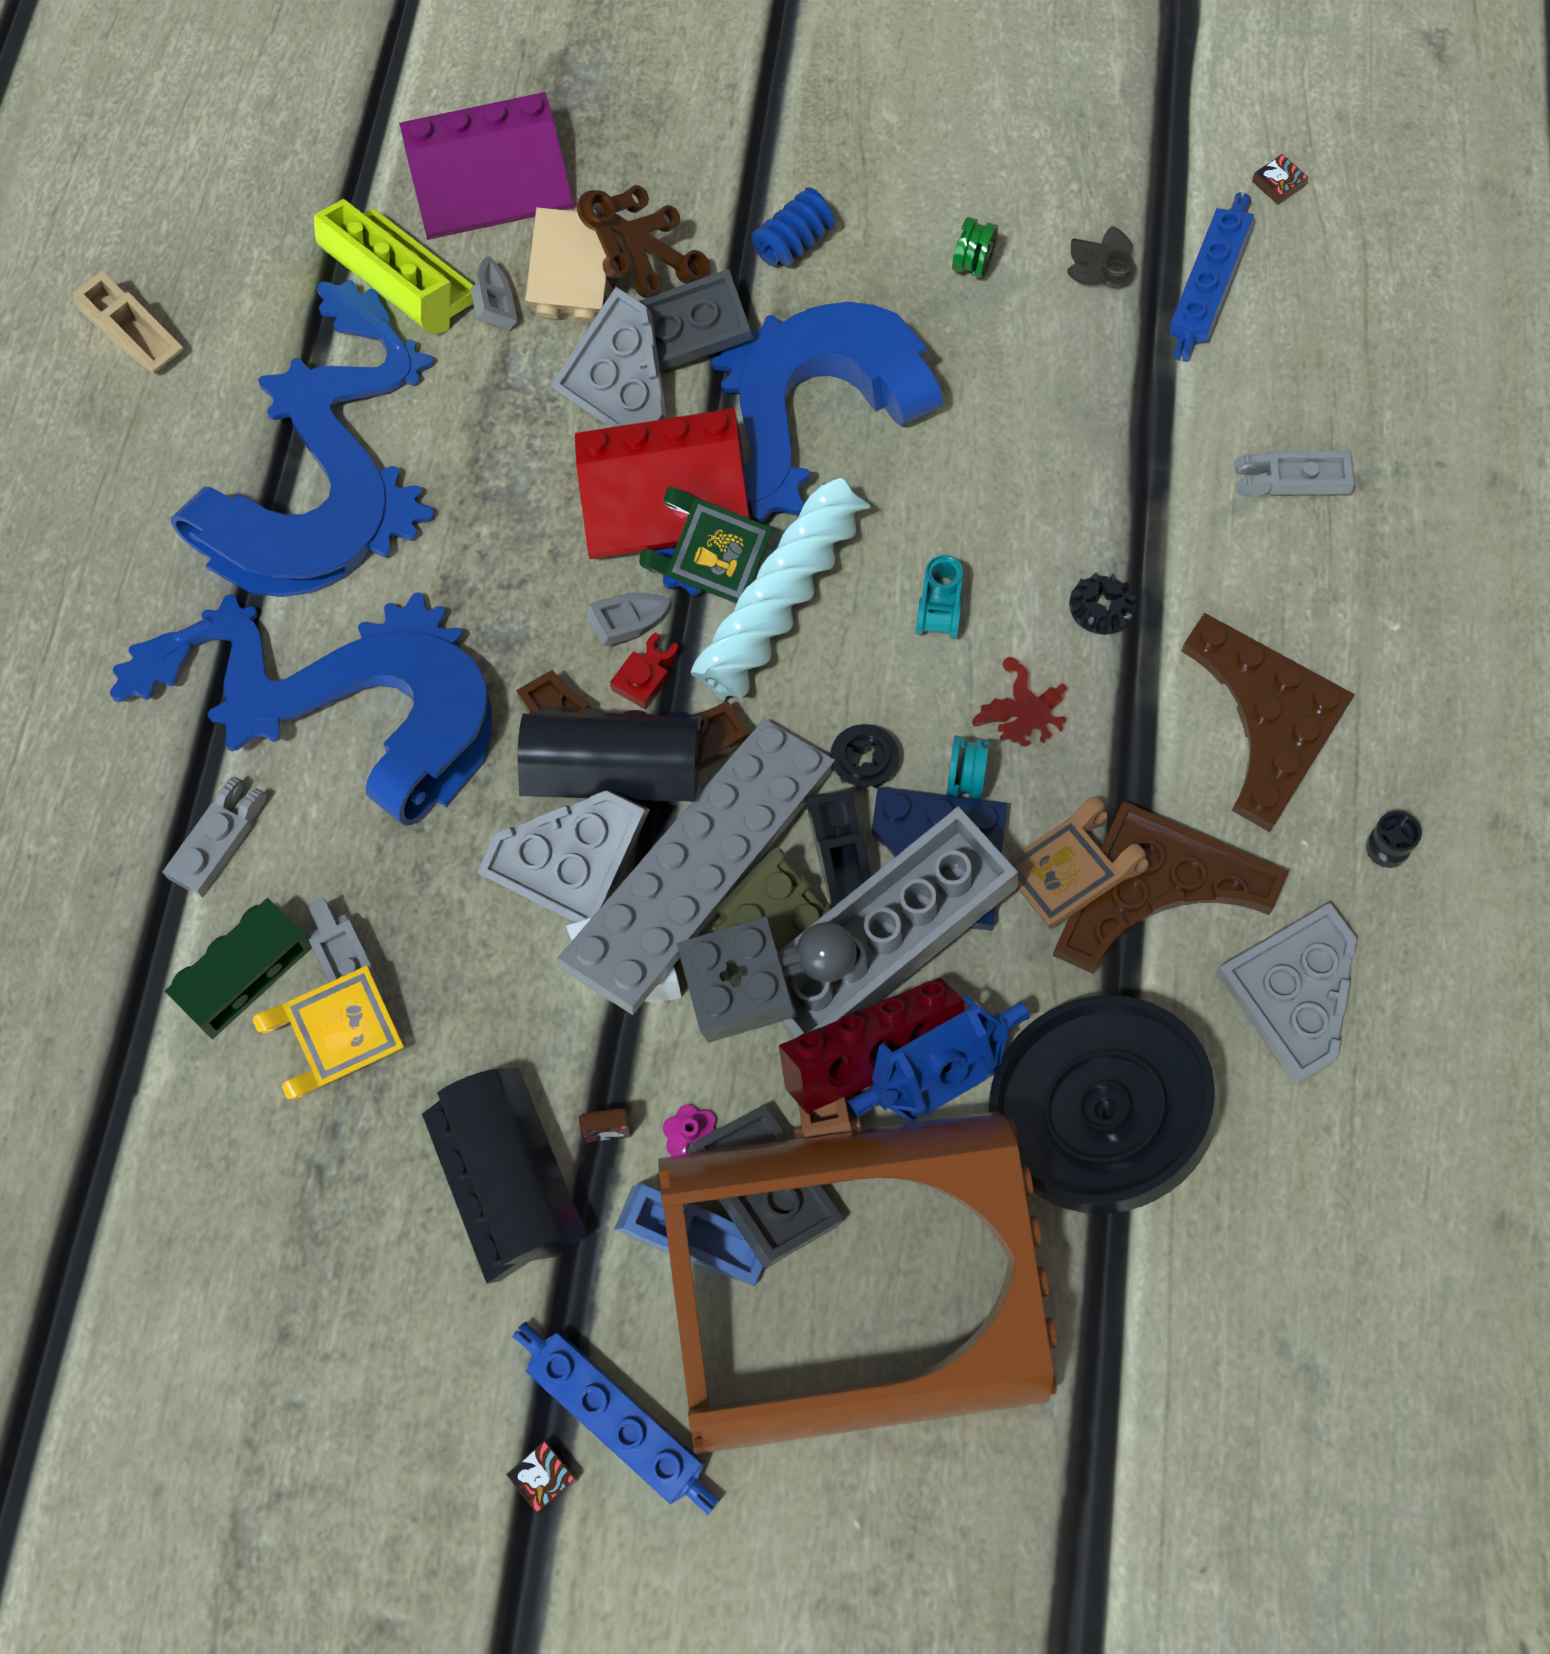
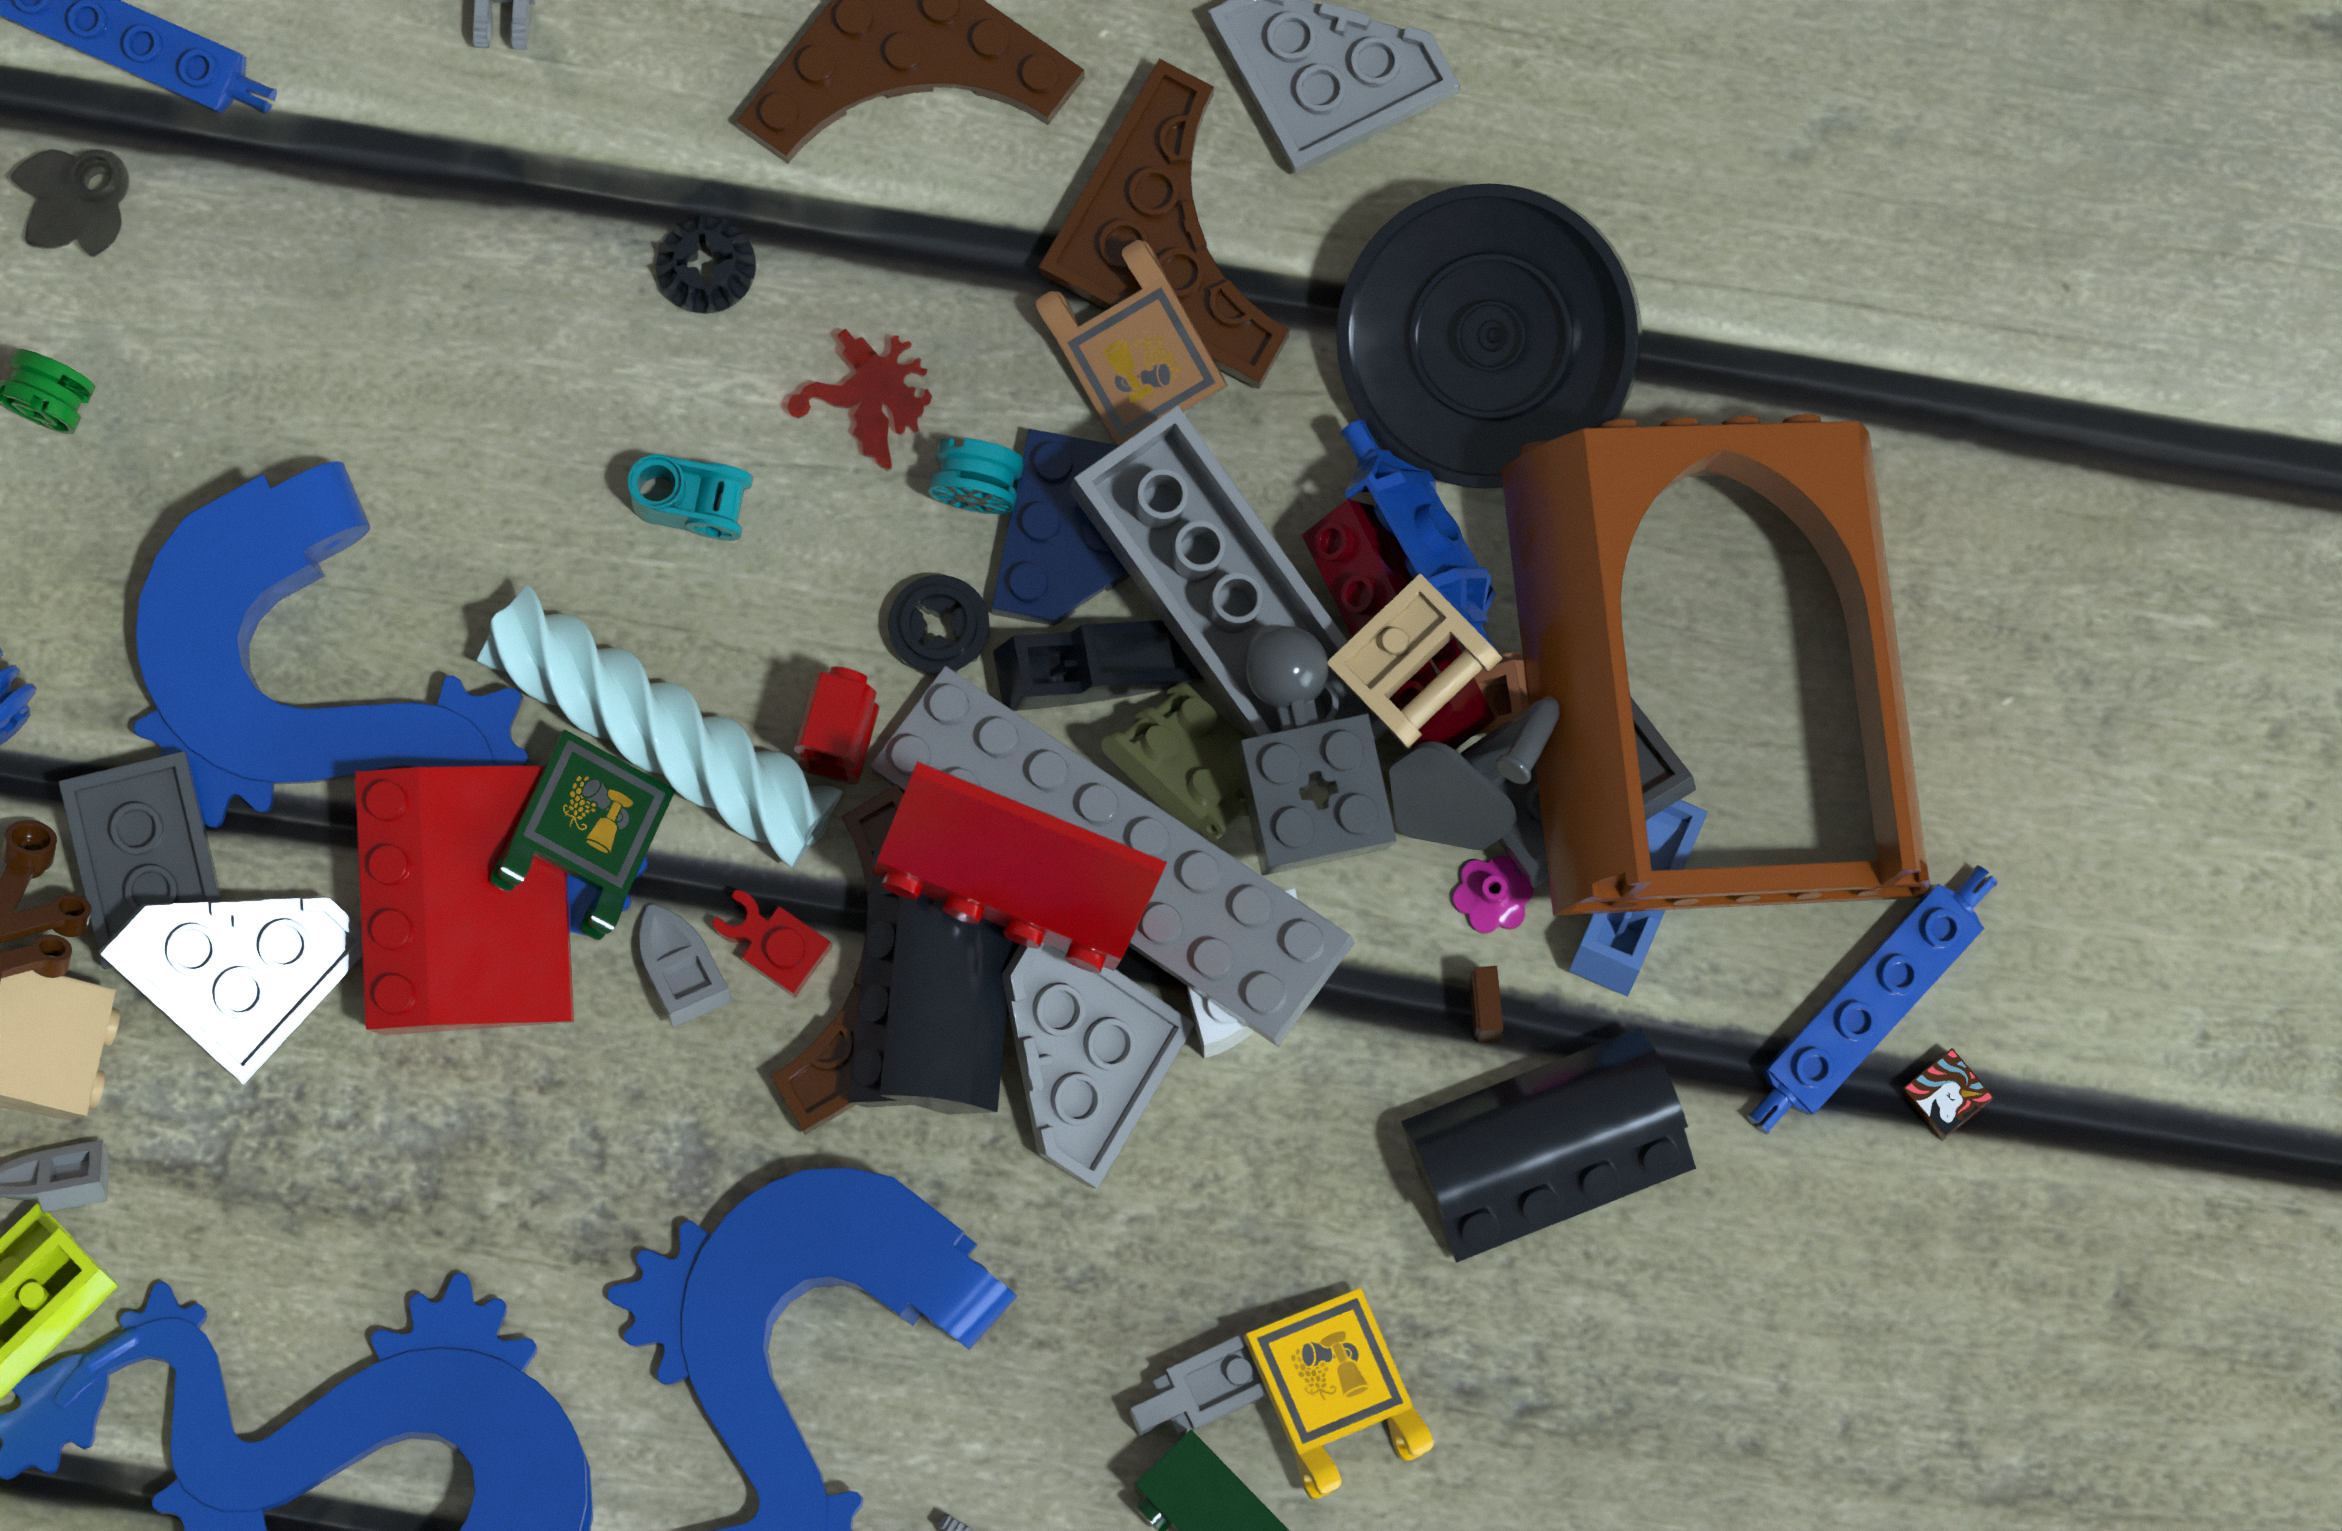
camera: 90 degrees left, 10 degrees up
none -> red brick [794,666,880,785]
none -> red slope [871,761,1167,973]
none -> tan plate [1327,573,1502,748]
none -> dark grey piece [1389,696,1560,850]

